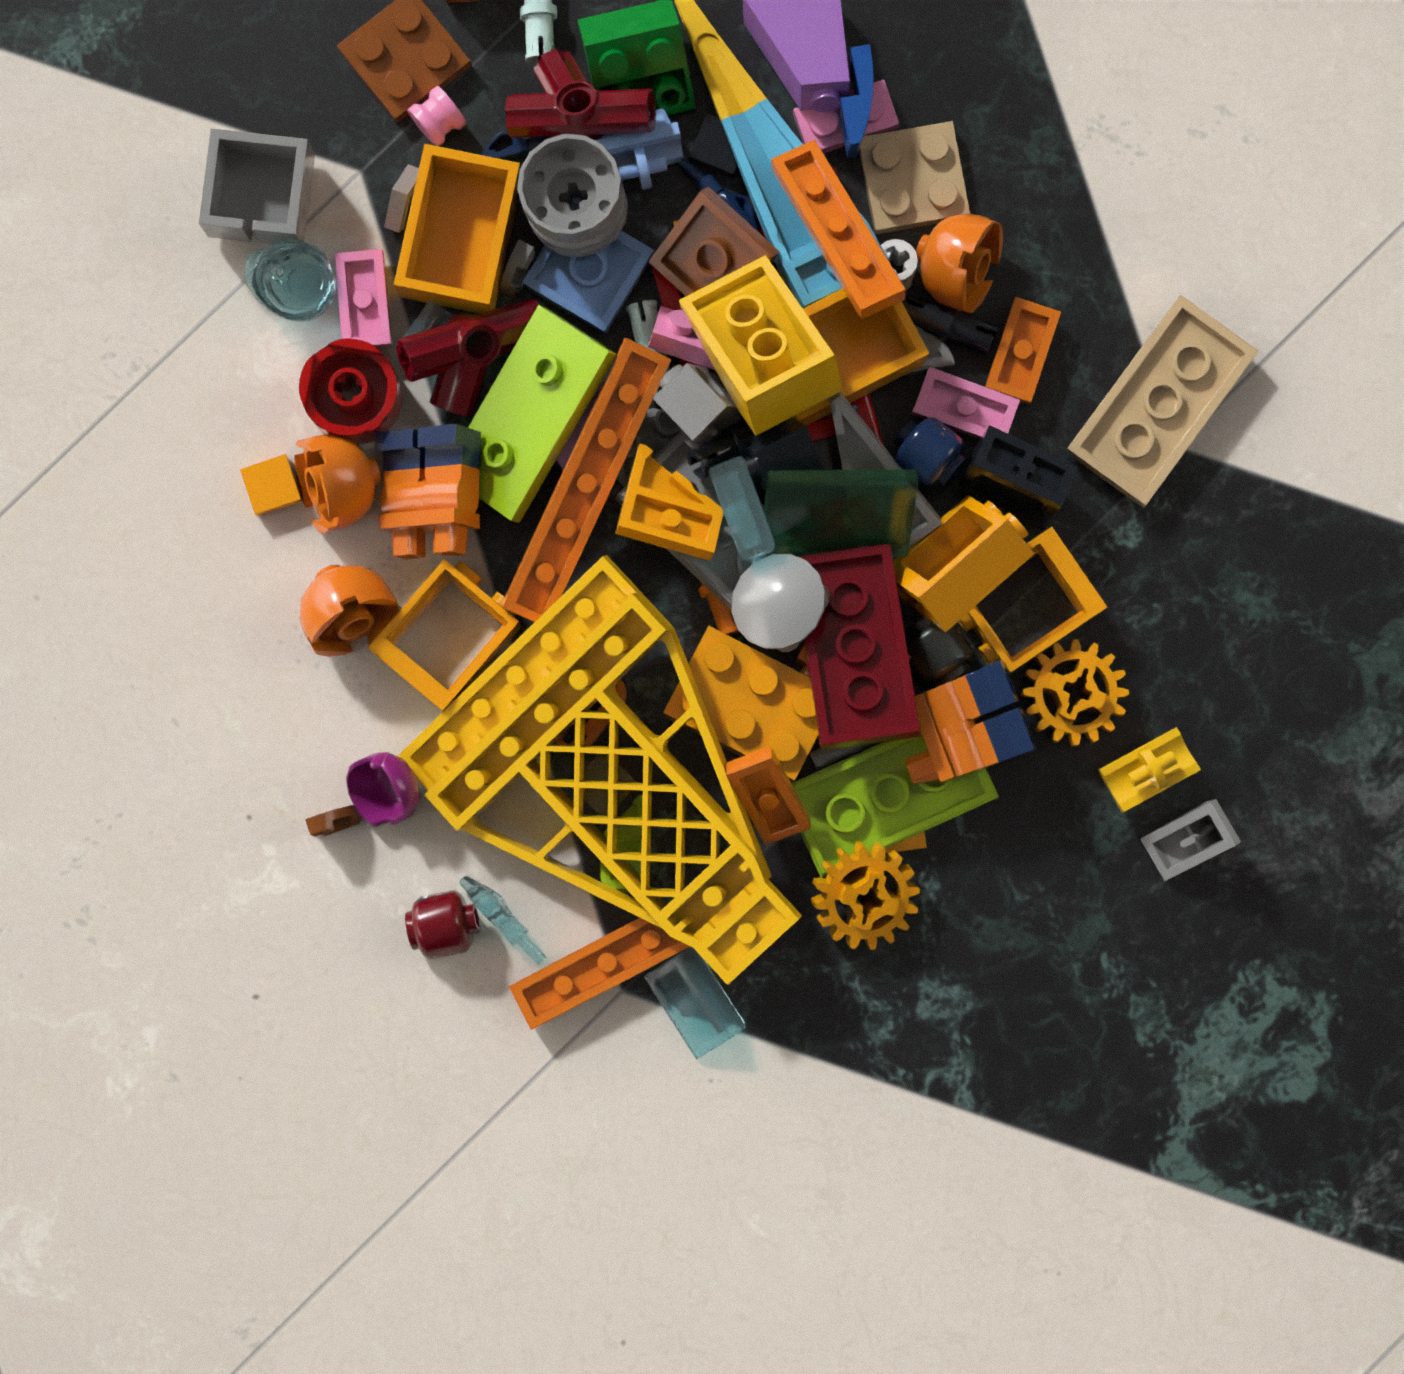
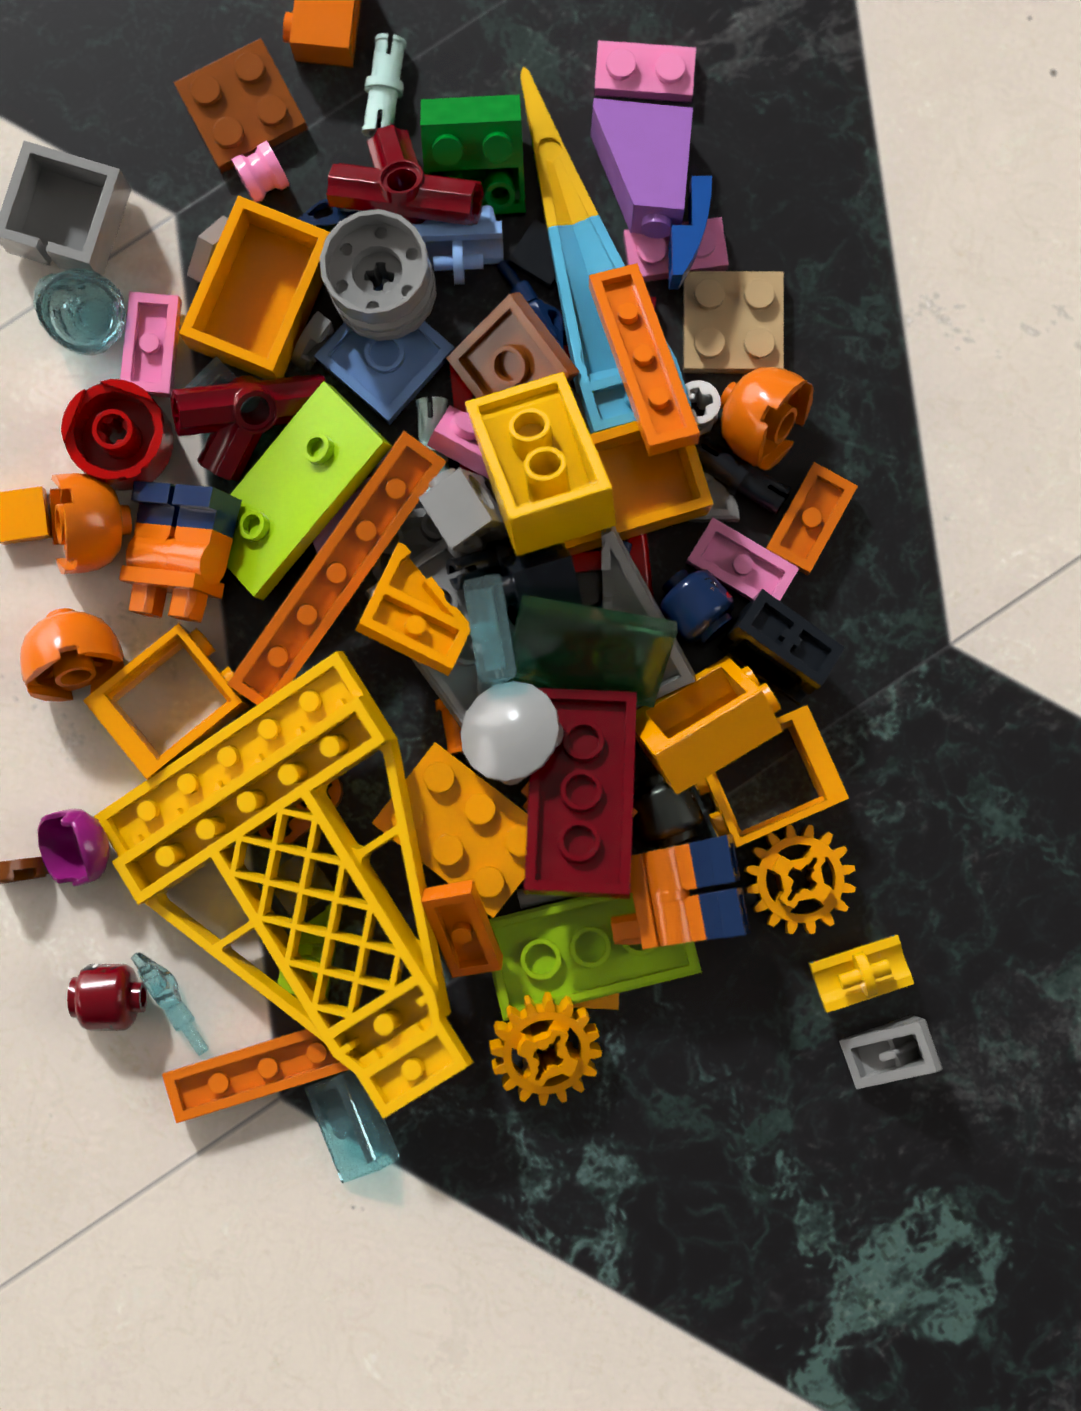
camera: 10 degrees right, 0 degrees up
tan plate [1065,295,1259,508] -> none

